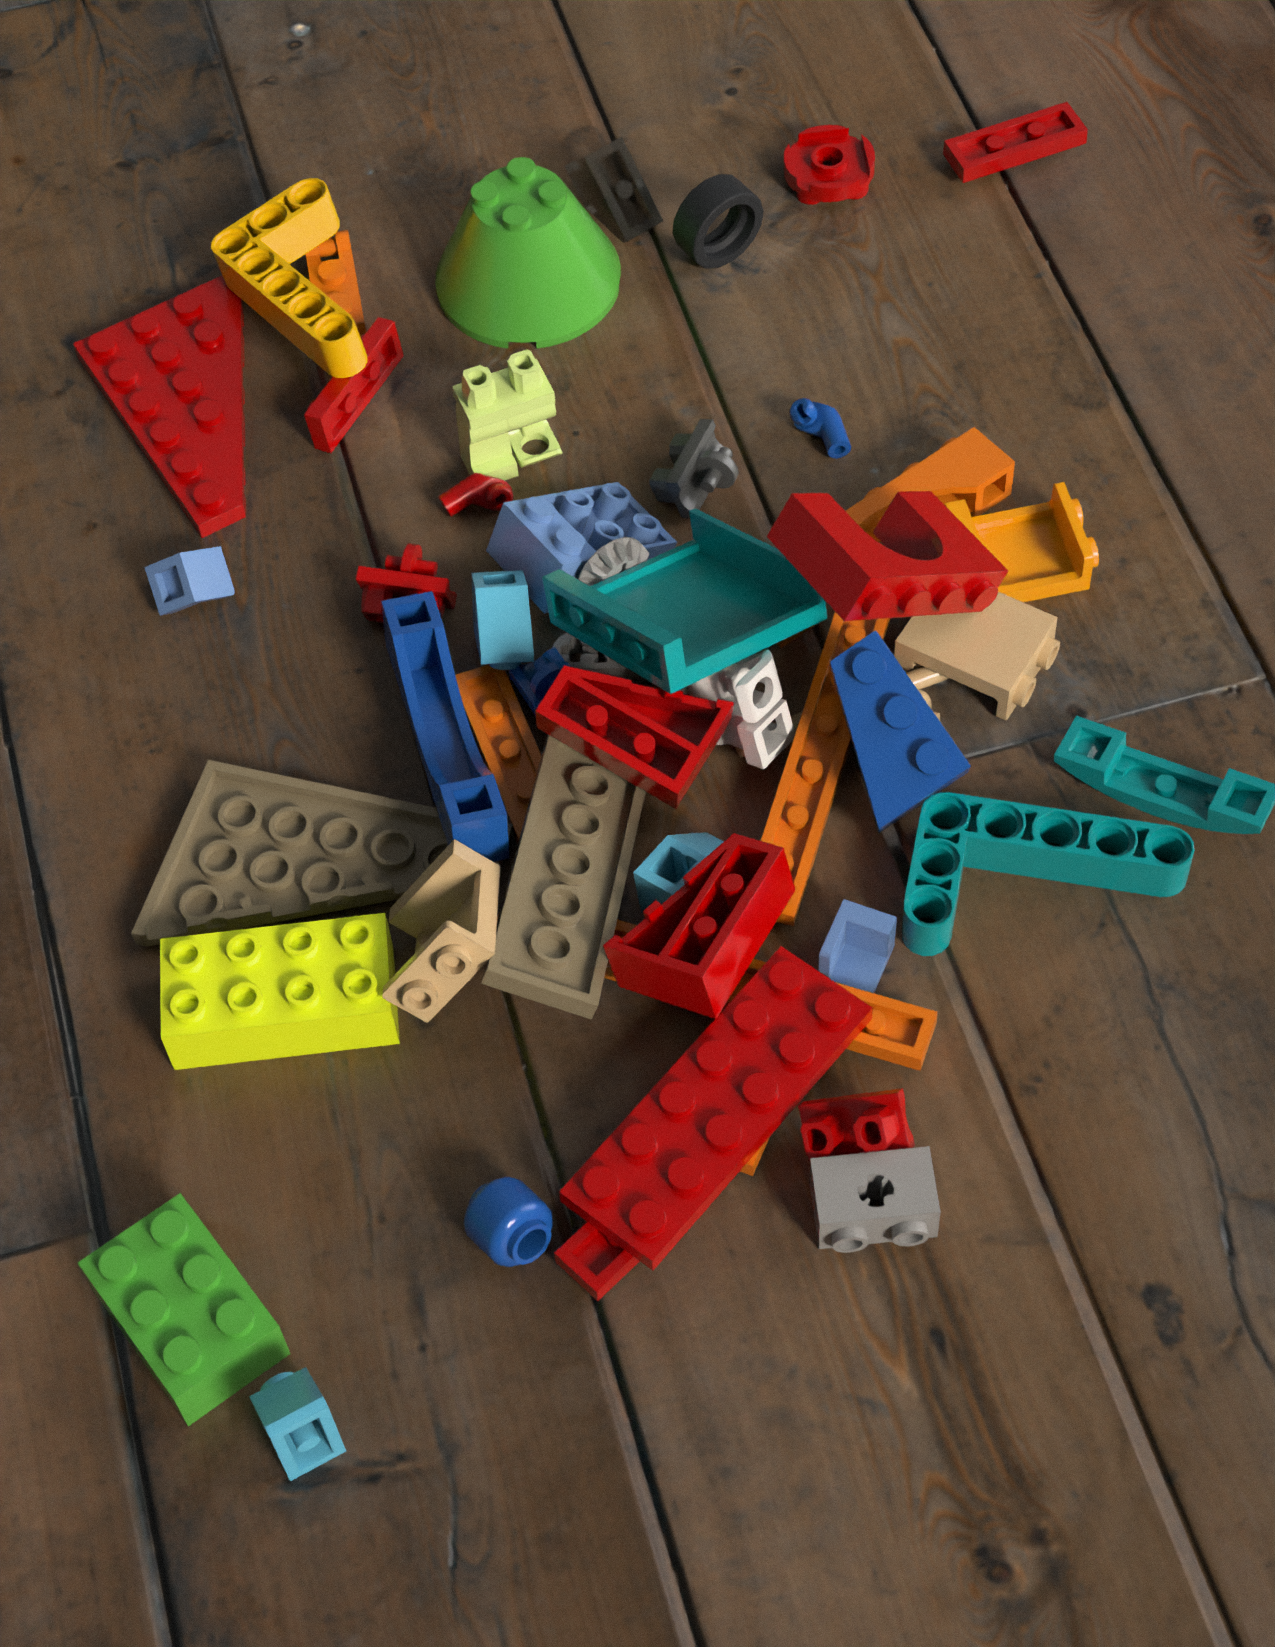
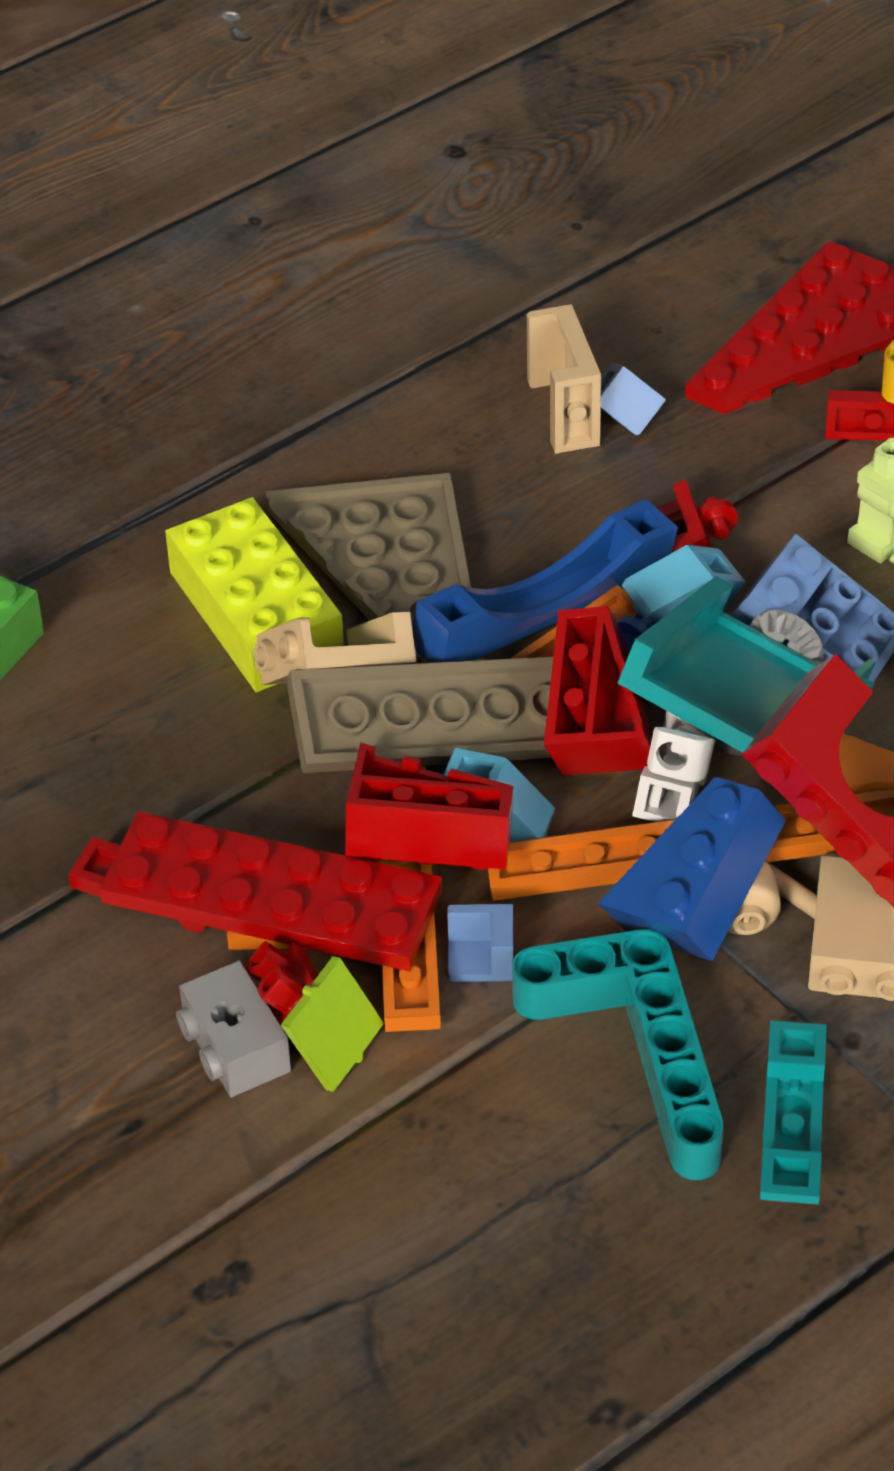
camera: 65 degrees right, 10 degrees down
red arm [438,473,514,517] -> none
blue head [464,1177,553,1267] -> none
none -> lime piece [281,956,384,1092]
none -> tan panel [527,304,601,454]

